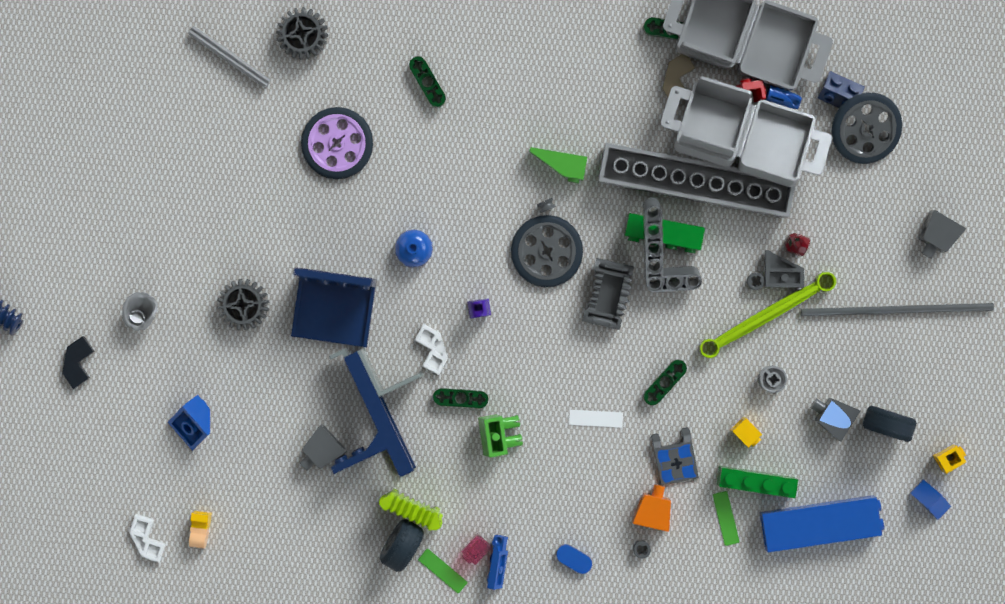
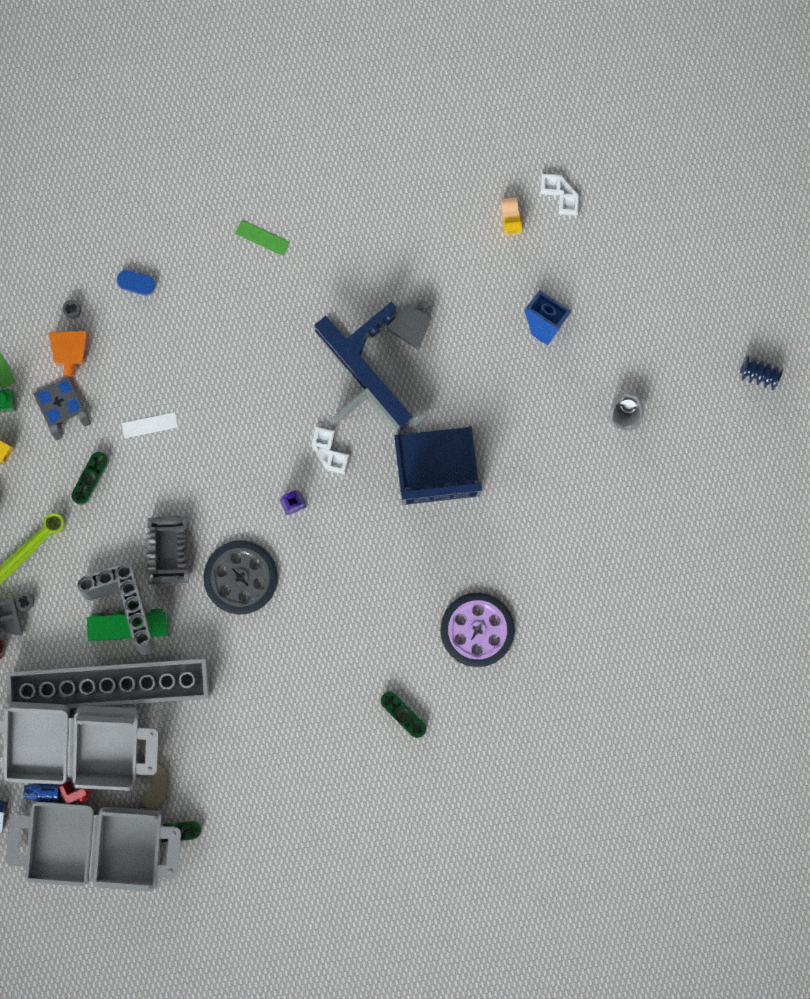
camera: 160 degrees right, 5 degrees down
black tile [62,336,95,389] -> none
light grey axle [188,26,271,88] -> none
dark grey gear [217,279,270,330] -> none
dark grey gear [276,7,329,60] -> none
lime piece [379,488,443,530] -> none
black wheel [380,519,424,572] -> none
blue cylinder [395,229,433,268] -> none
dark green beam [433,388,489,408] -> none
clear pink brick [461,533,491,565] -> none
bright green brick [478,414,523,458] -> none
blue hinge [487,535,508,590] -> none
bright green slope [530,147,587,183] -> none
dark grey bush [537,198,556,213] -> none

